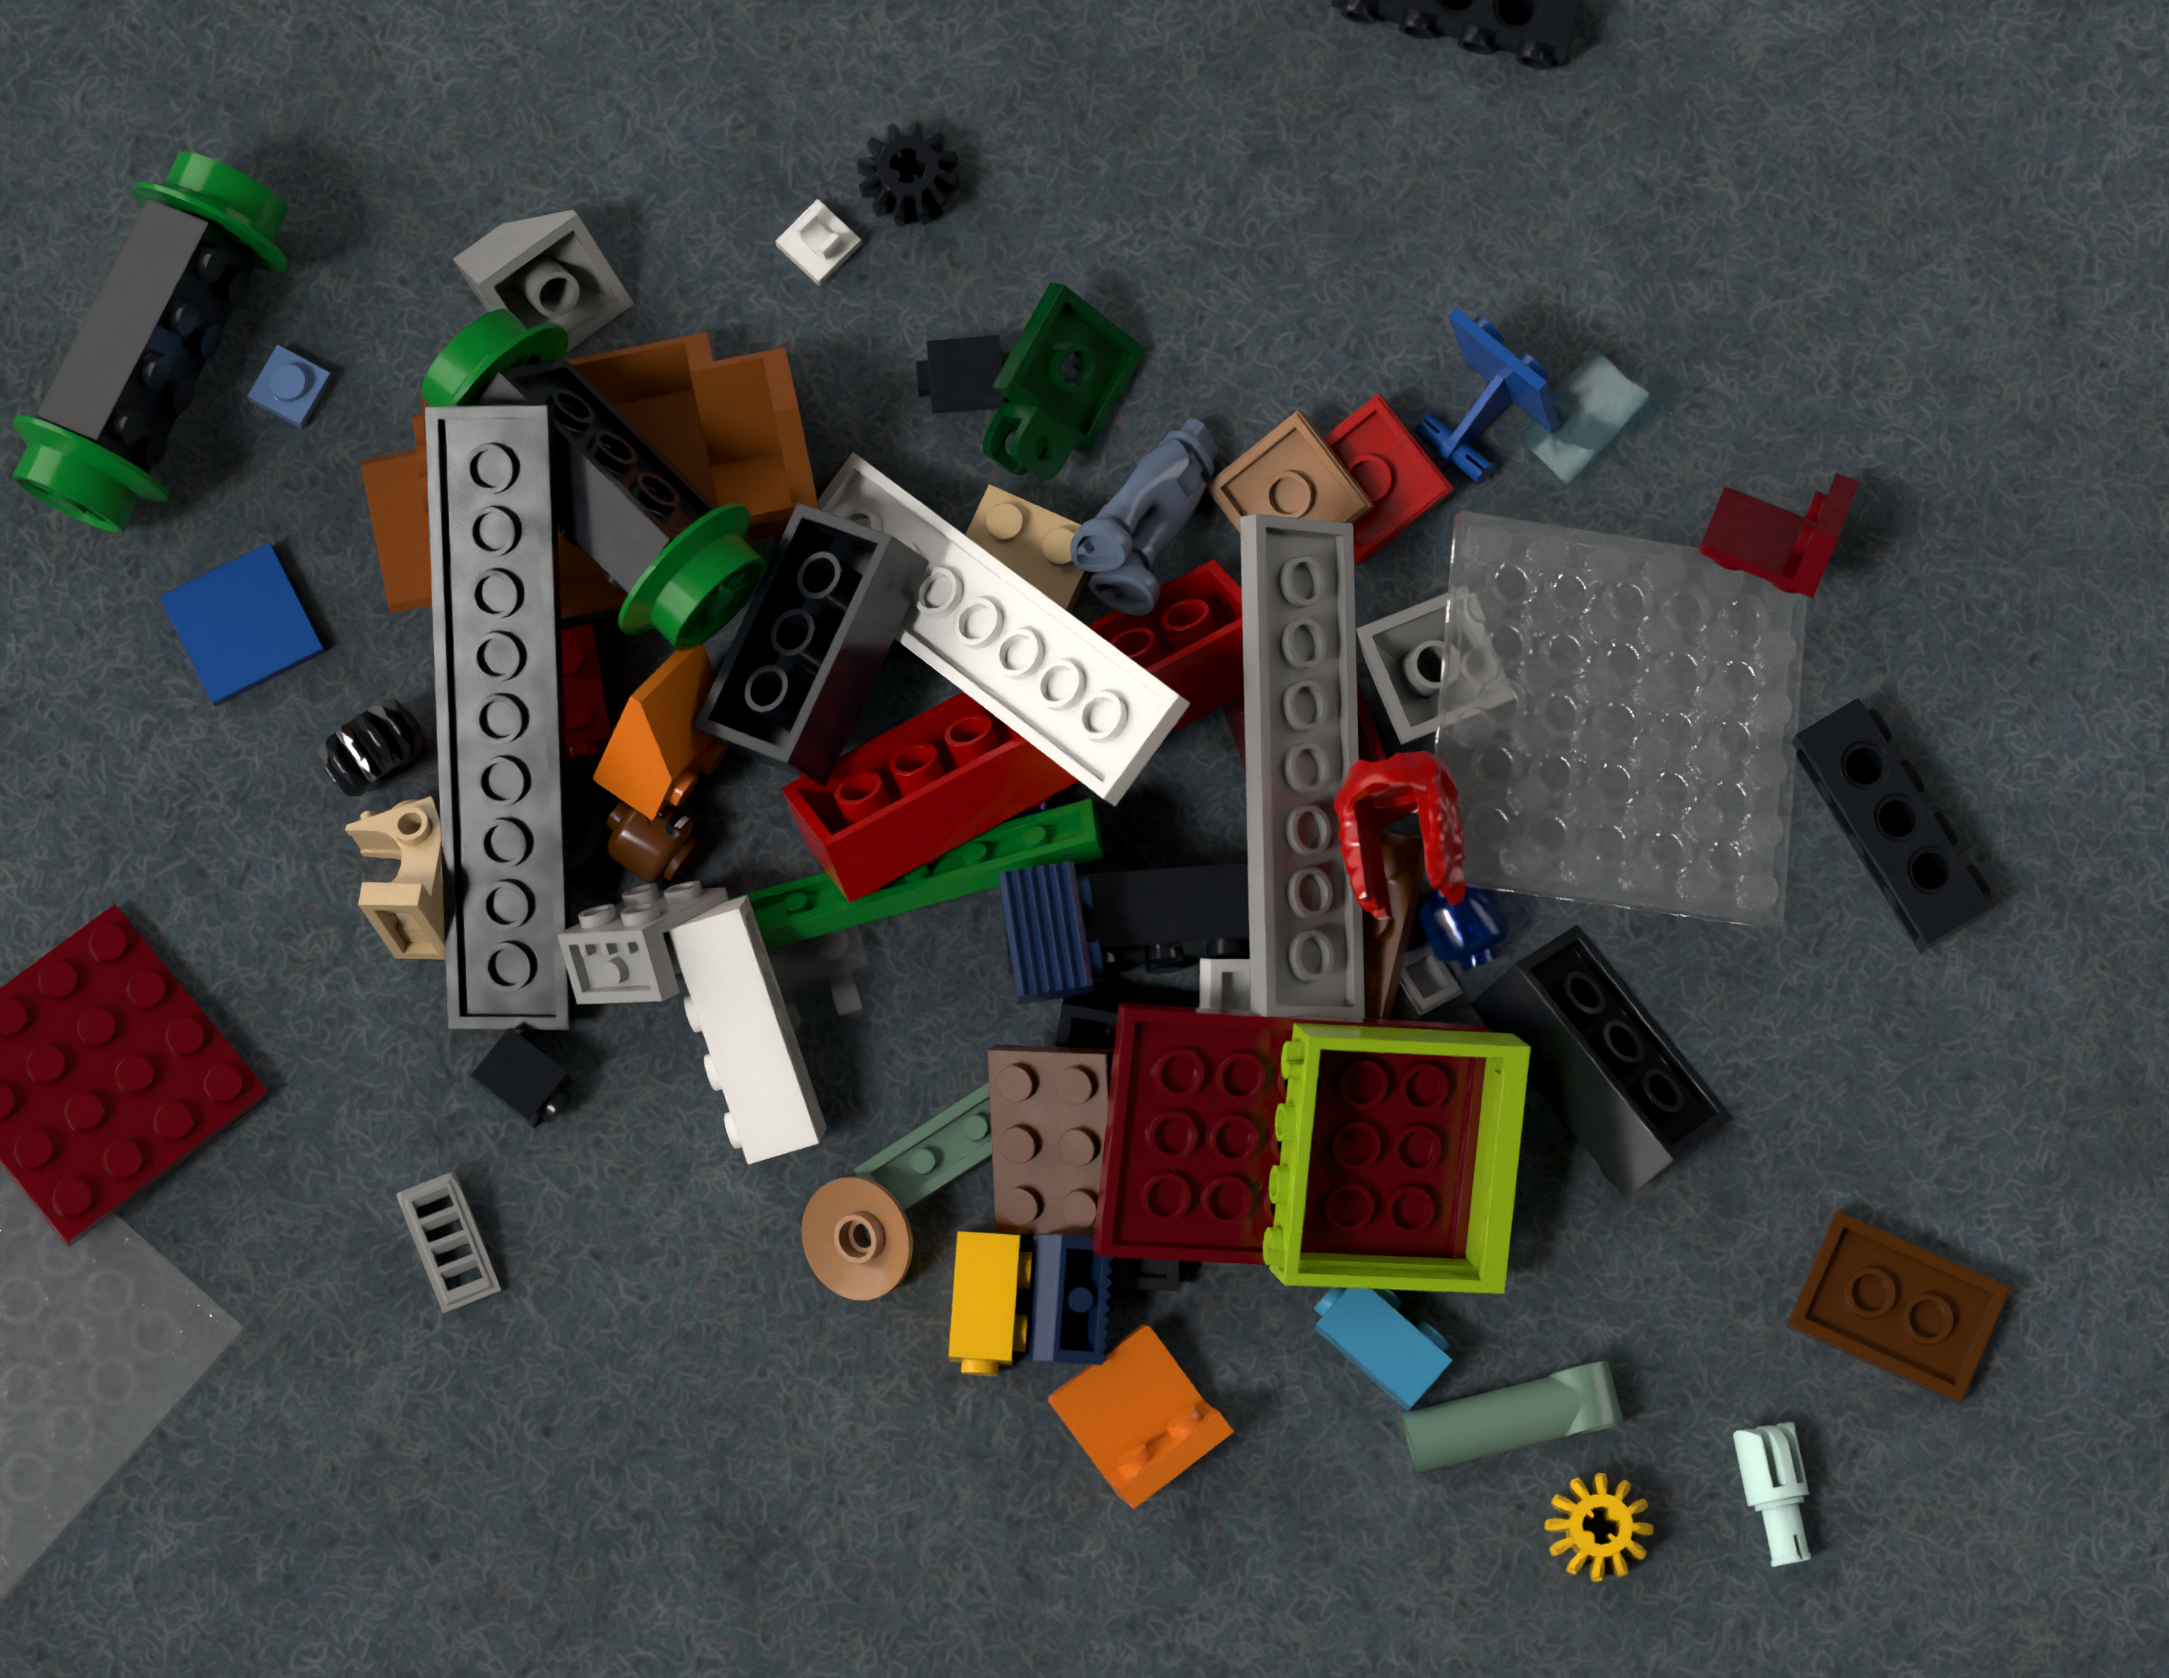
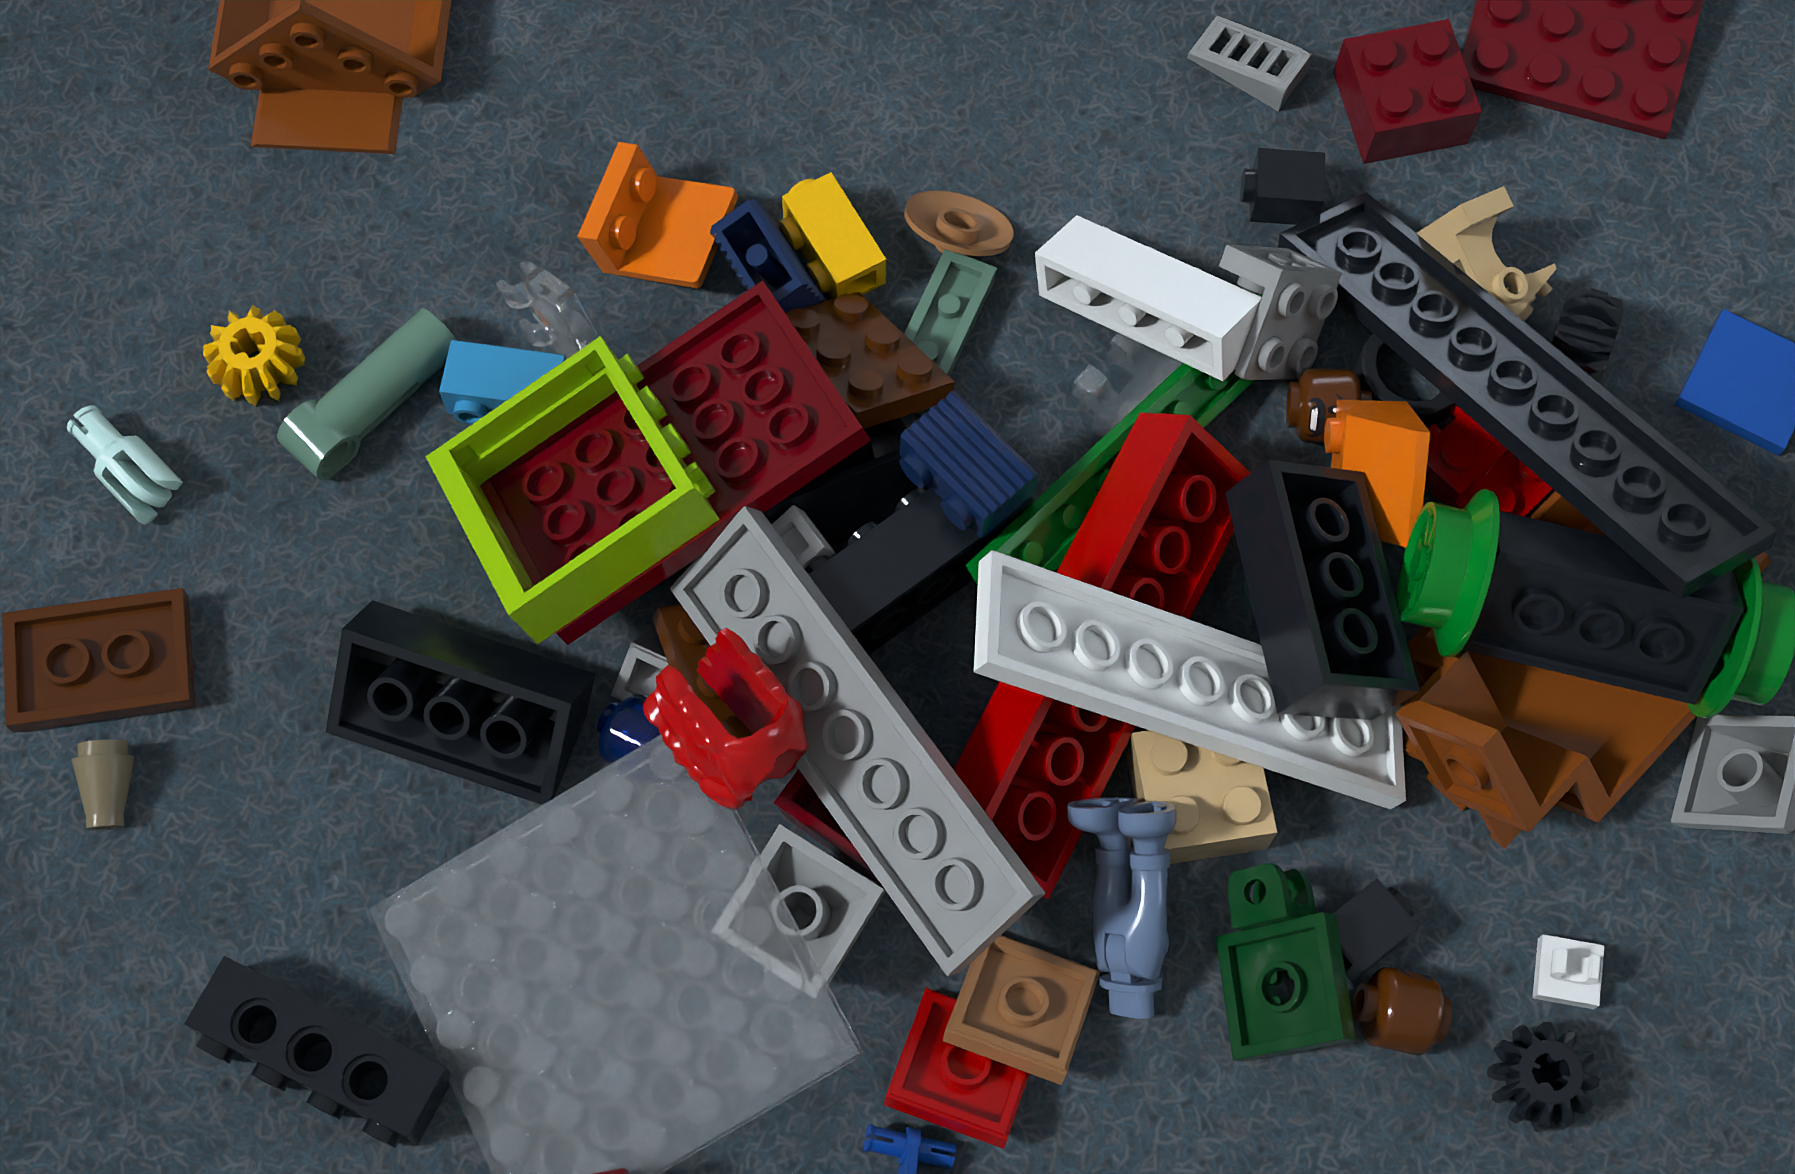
camera: 145 degrees right, 10 degrees down
none -> dark tan cone [71,739,135,830]
none -> clear plate [496,261,599,359]
none -> dark red brick [1333,19,1482,164]
none -> reddish brown head [1352,967,1452,1056]

